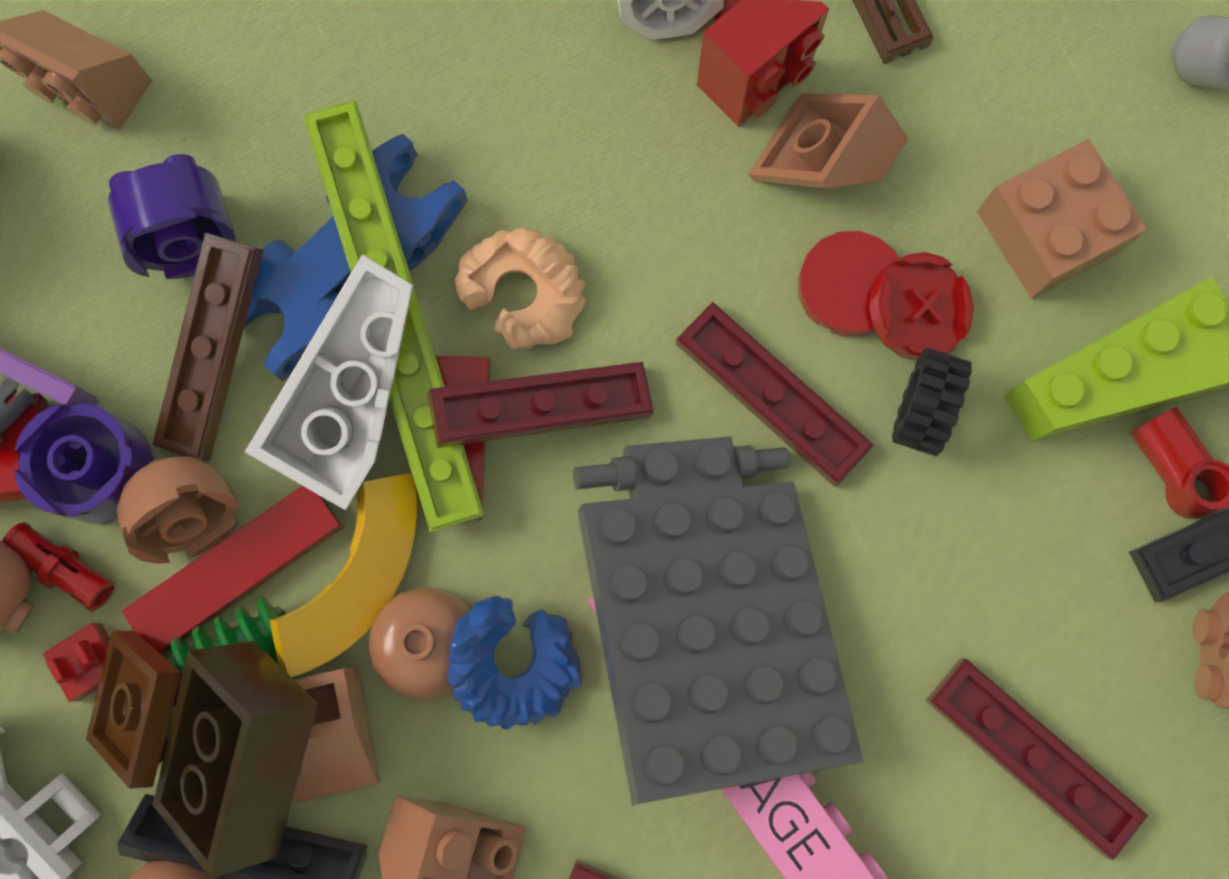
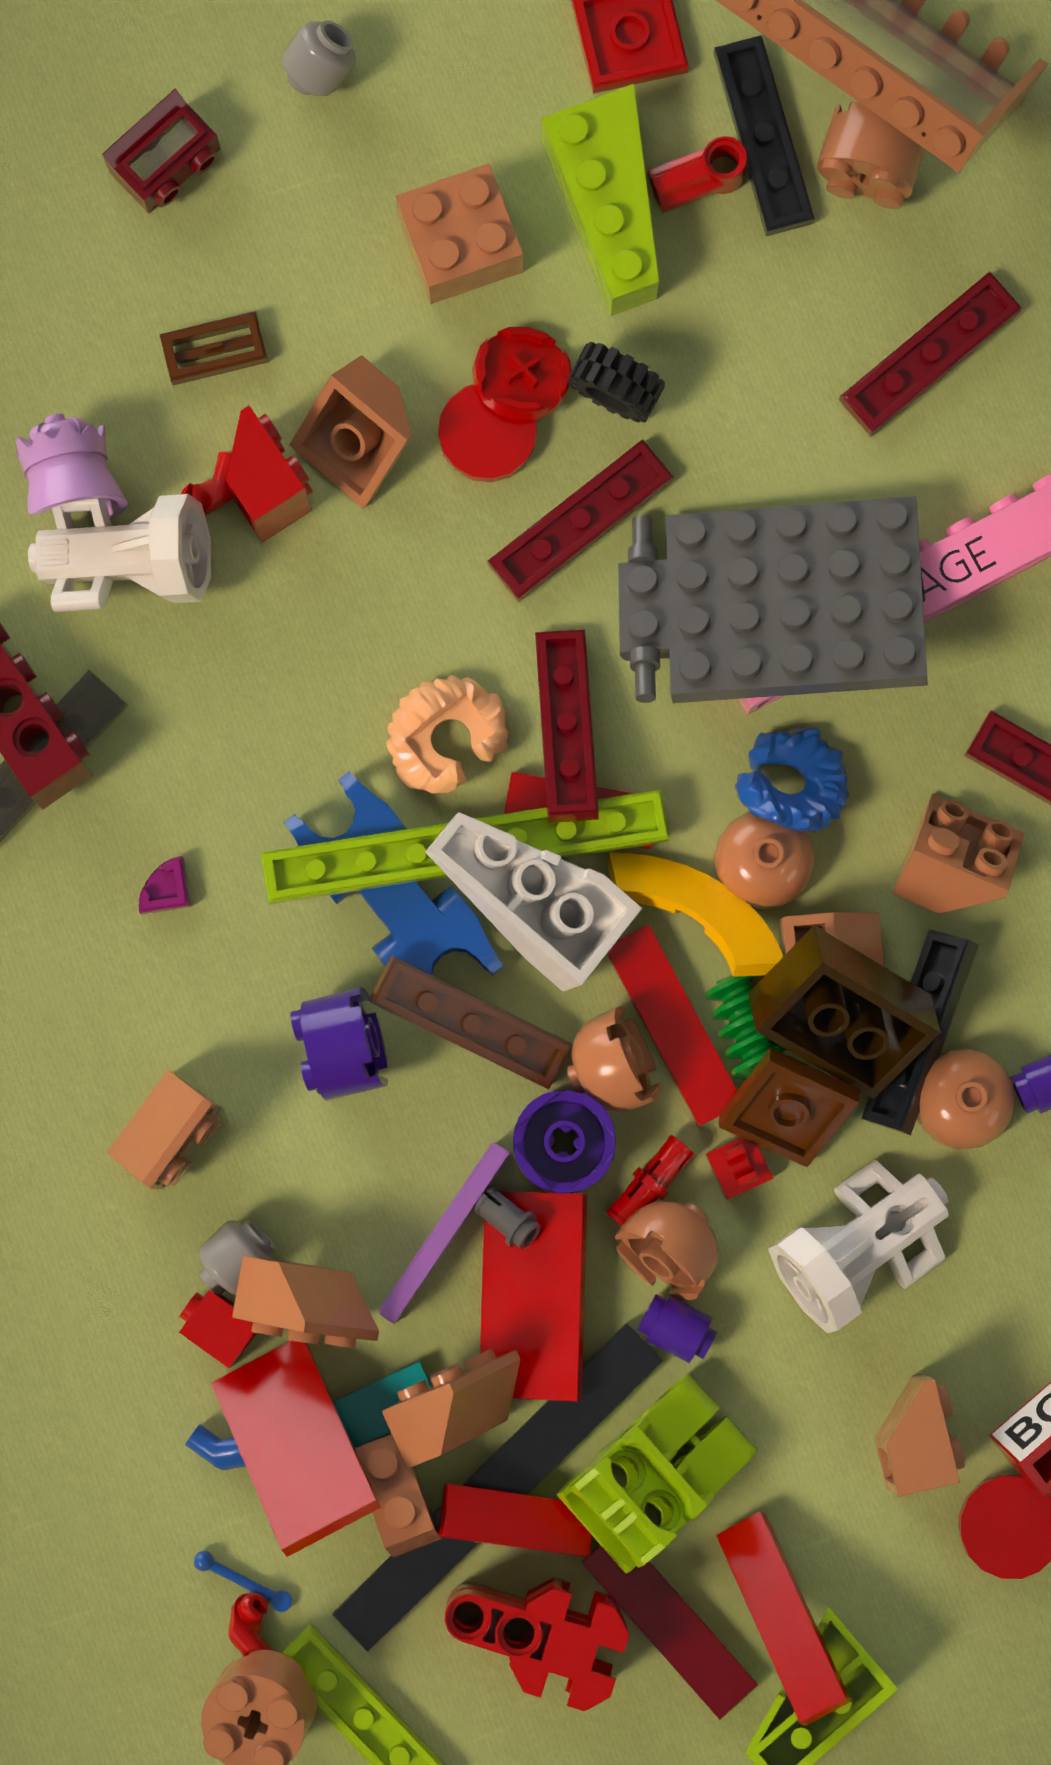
camera: 85 degrees left, 5 degrees up
none -> magenta tile [138,856,191,915]

